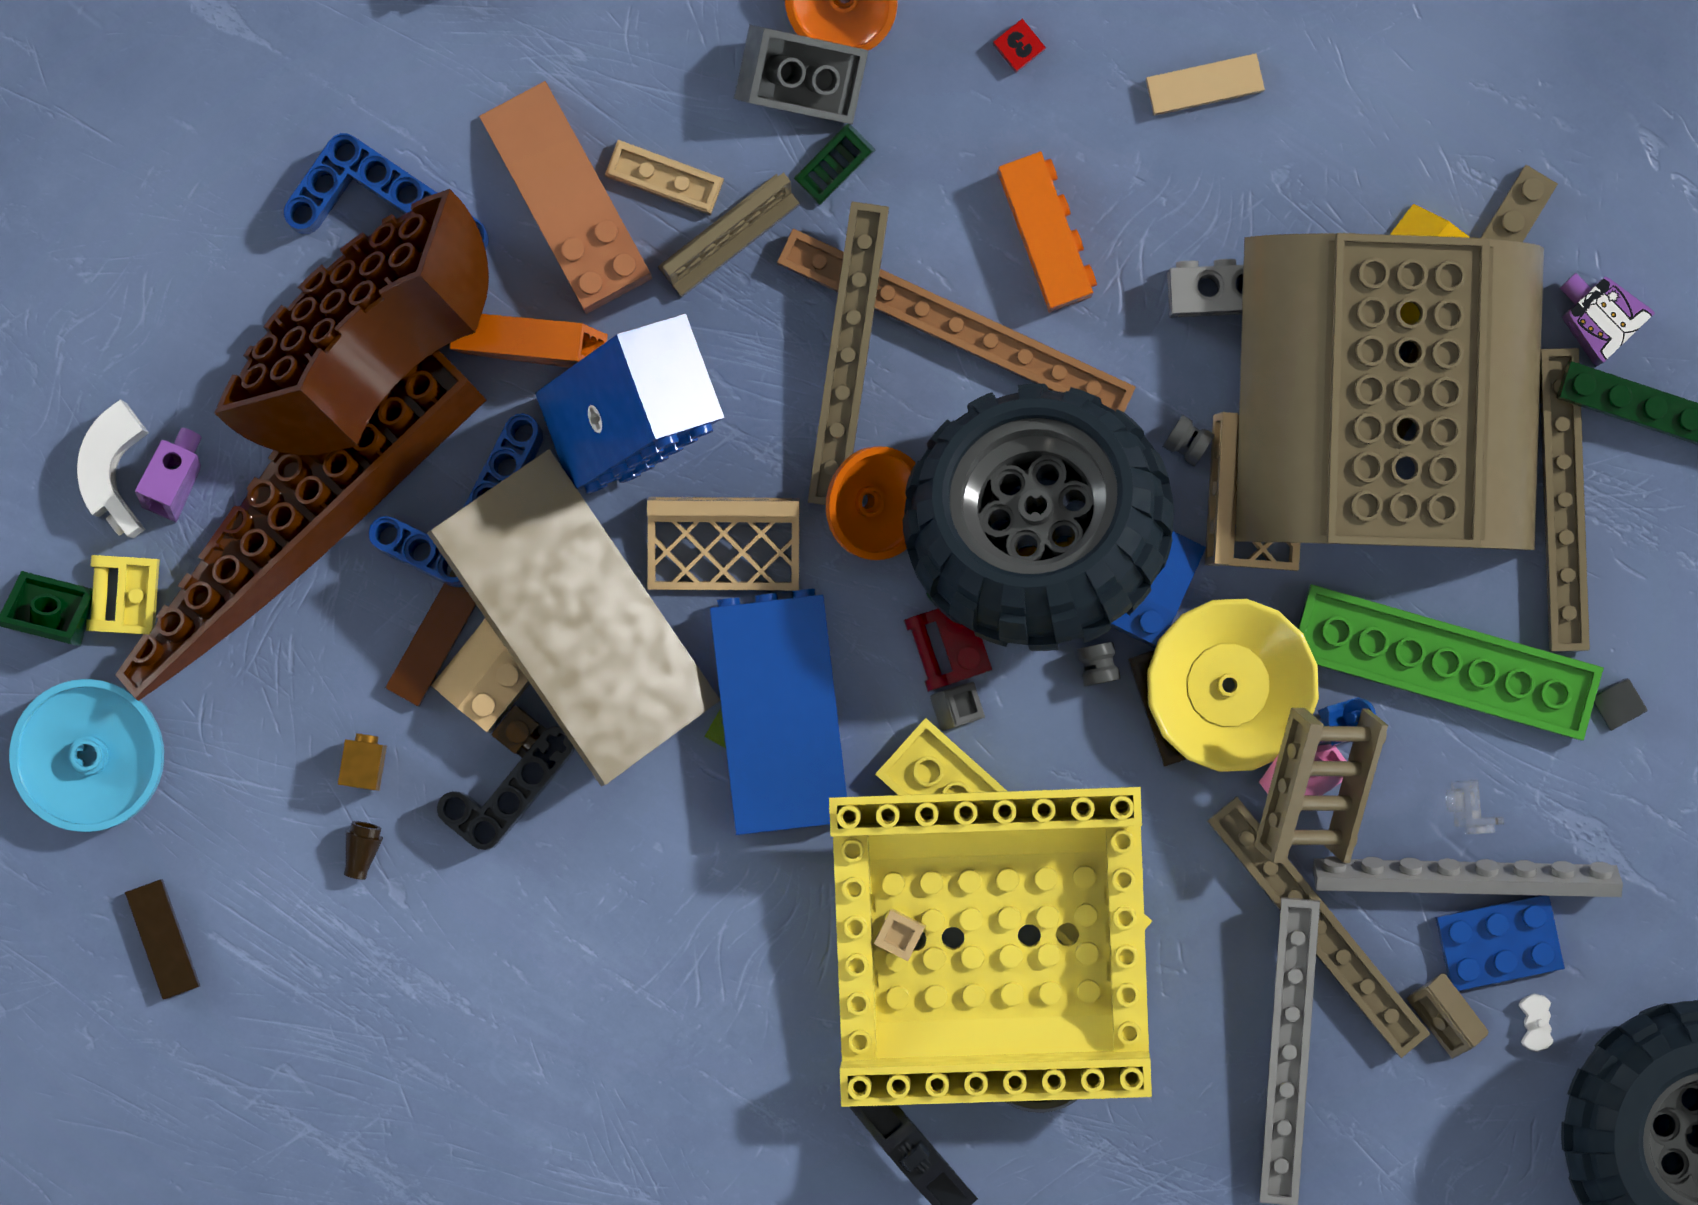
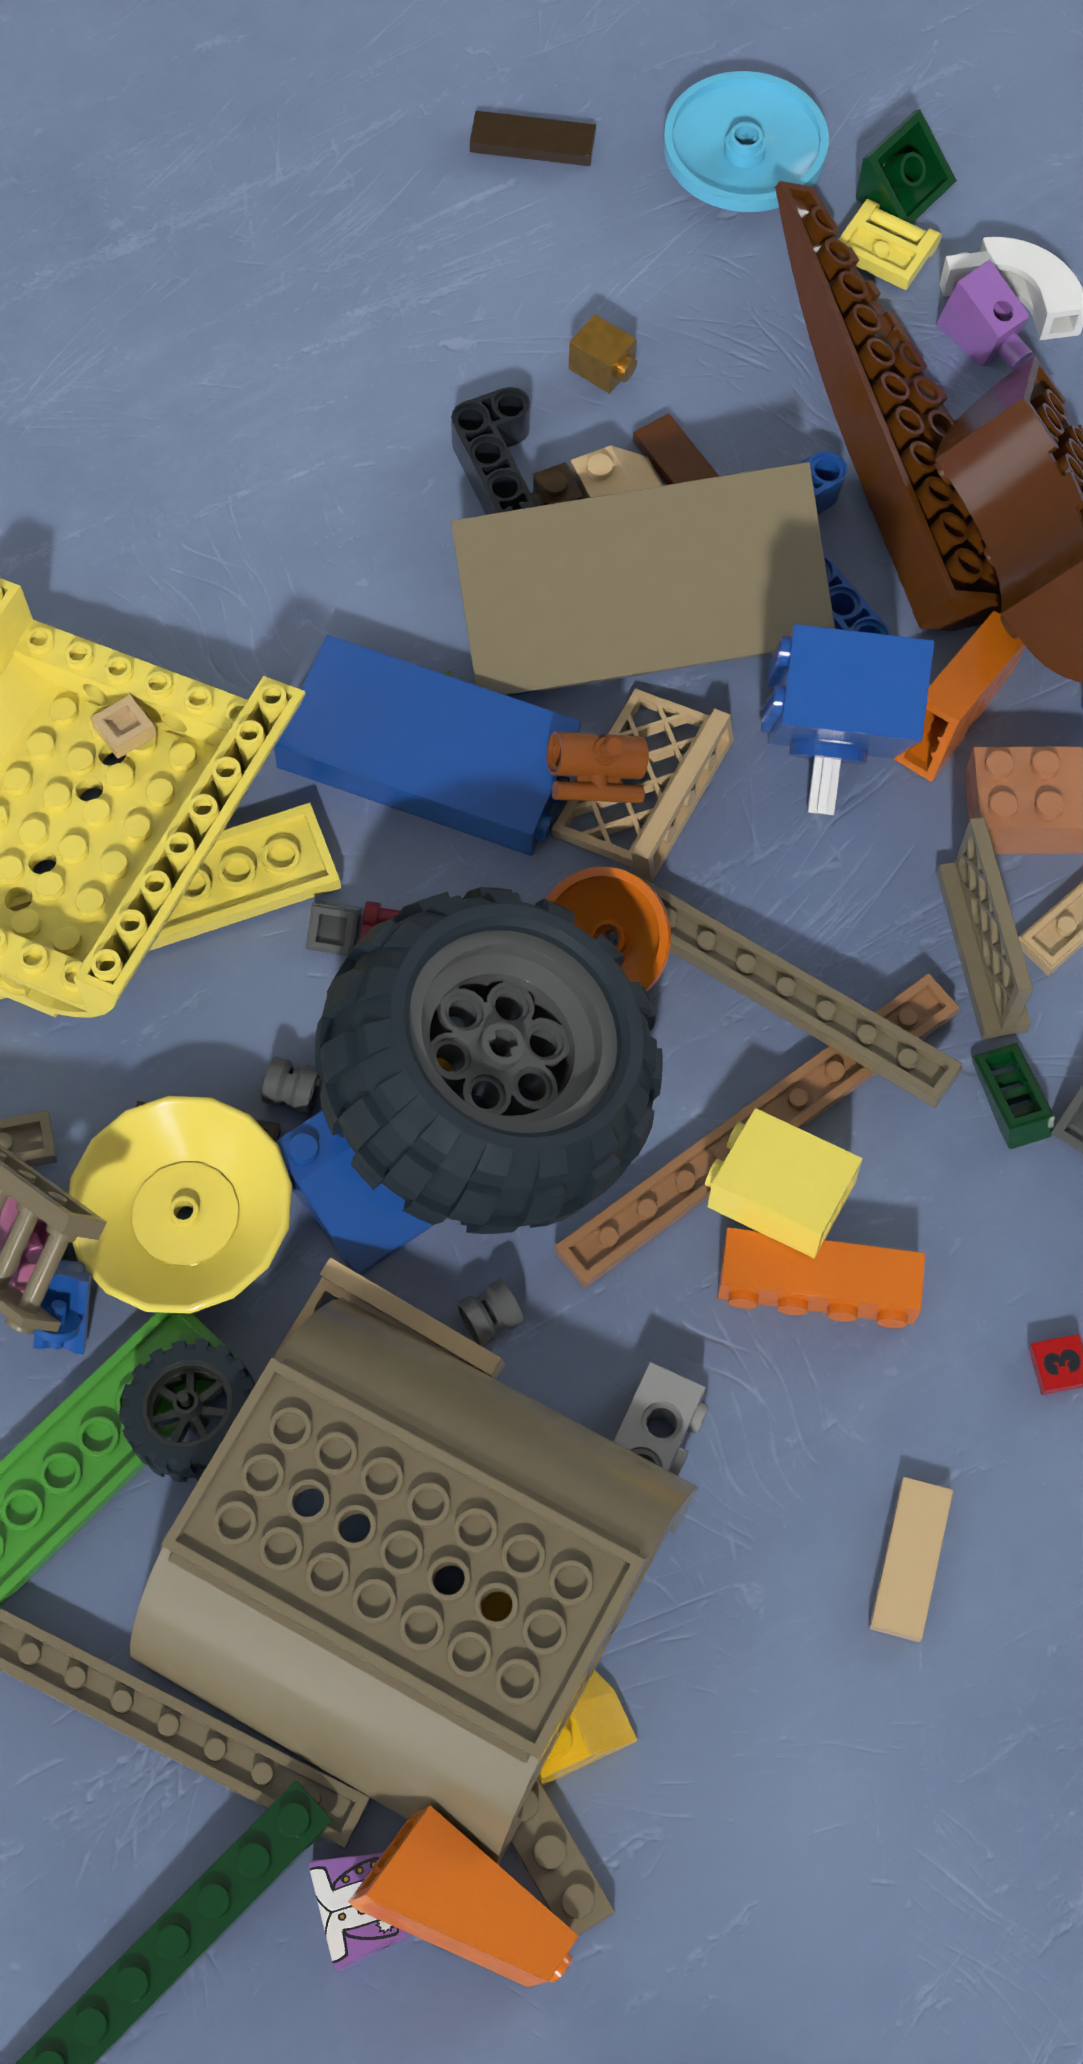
camera: 120 degrees right, 20 degrees down
dark brown cone [344,821,383,880] -> none
none -> wheel [119,1340,256,1483]
none -> orange slope [348,1805,579,1987]
none -> dark orange pin [546,732,649,803]
none -> light yellow brick [705,1108,863,1259]

